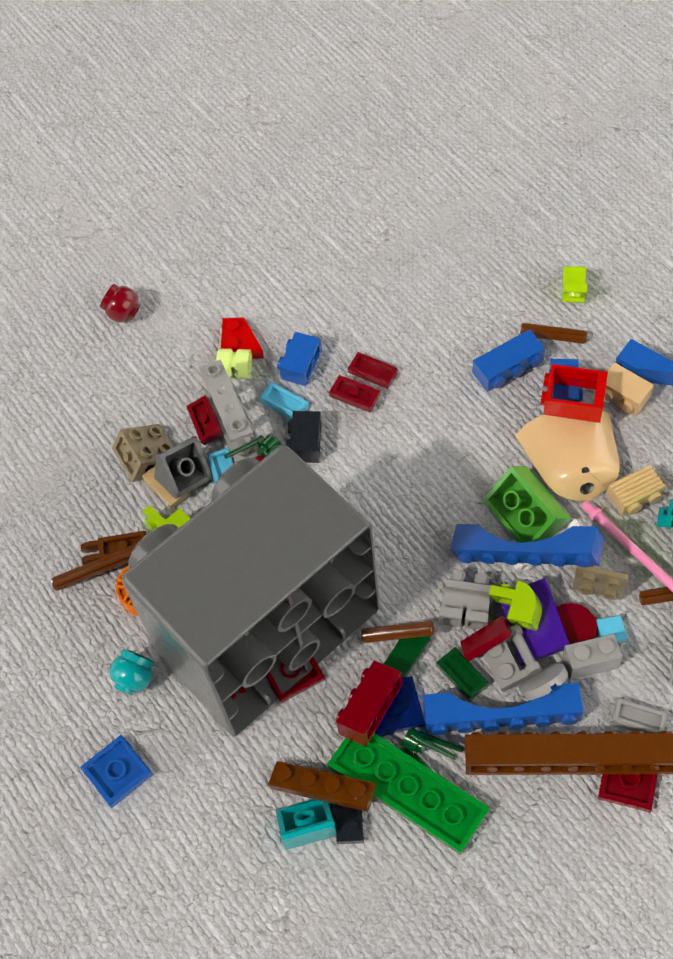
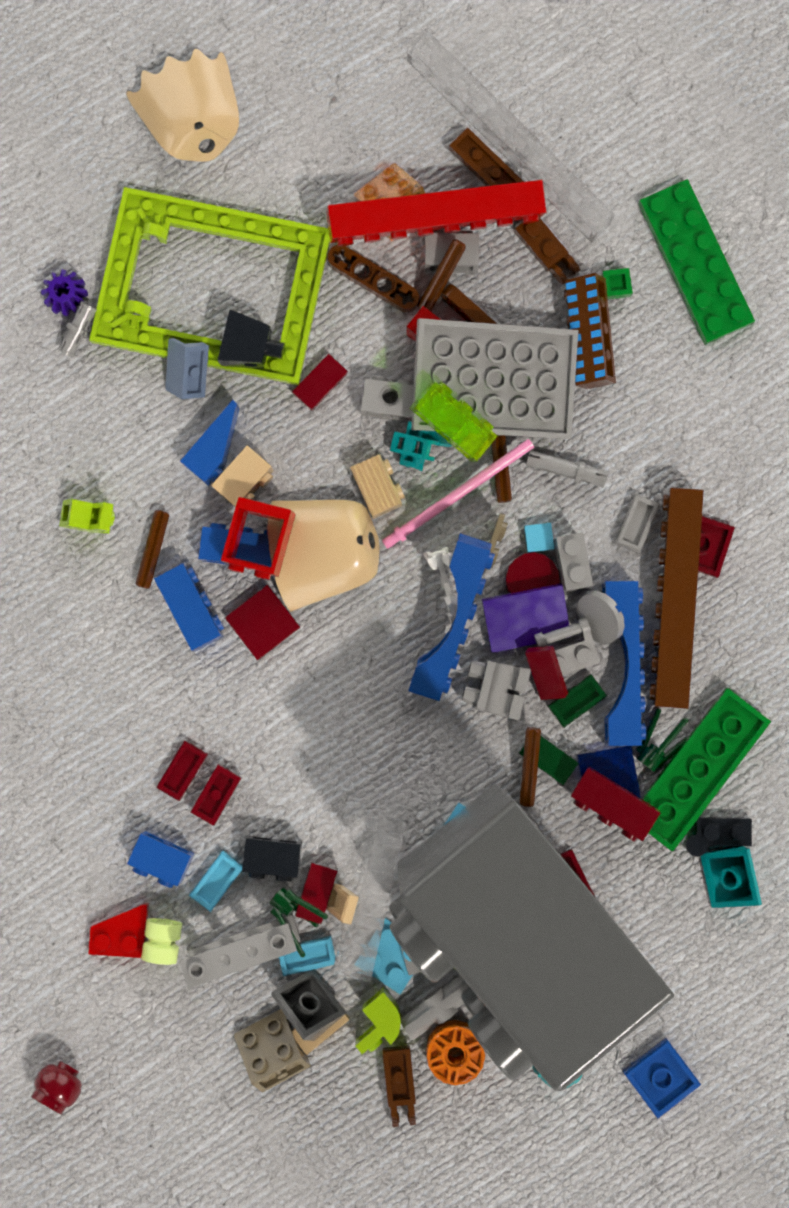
camera: 90 degrees left, 25 degrees up
reddish brown axle [51,543,138,591] -> none
dark red plate [186,395,224,446] -> none
reddish brown plate [268,761,377,812] -> none
bright green slope [483,466,570,543] -> none
lime brick [489,580,542,631] -> none
none -> dark red tile [225,585,301,661]

